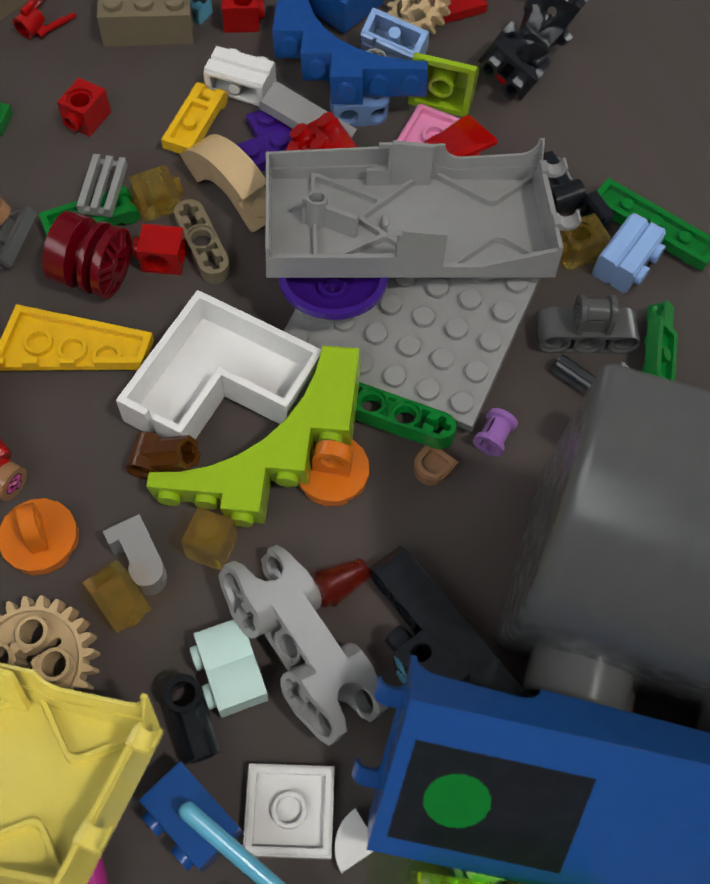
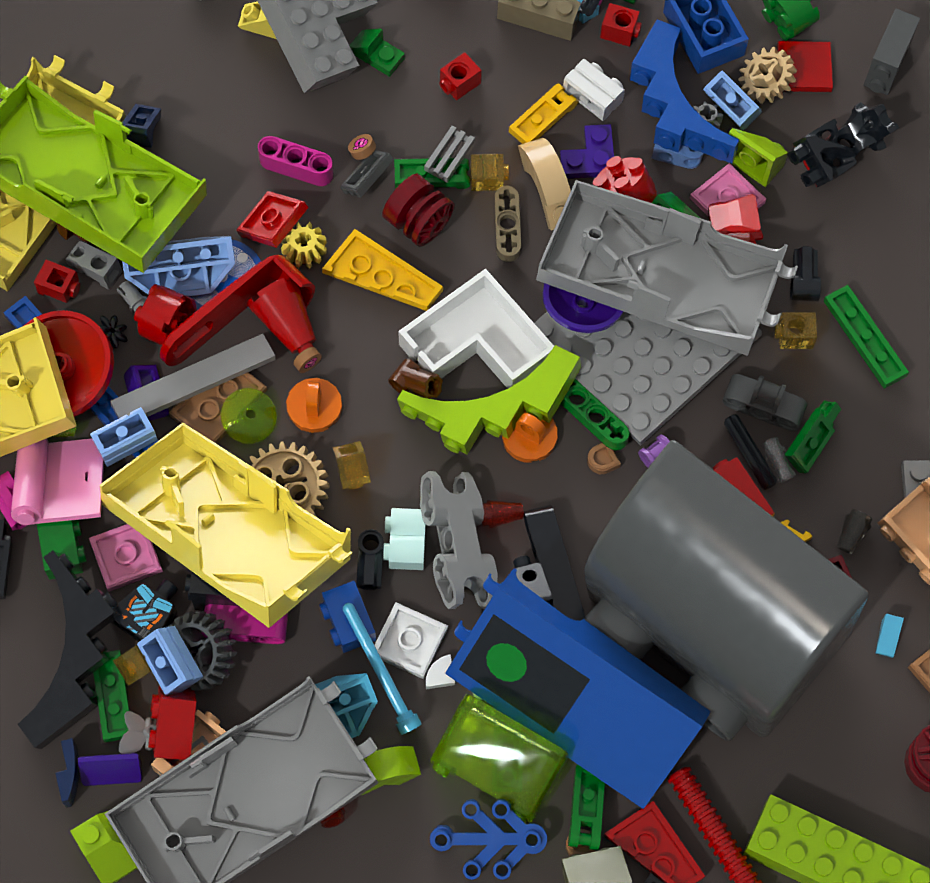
camera: 25 degrees right, 5 degrees up
light grey leg [103,514,168,596] -> none
red brick [133,224,187,276] -> none
clear yellow brick [181,507,238,571] -> none
light grey tile [259,81,357,139] -> none
black tile [580,190,615,239] -> none
light blue brick [592,213,666,293] -> none

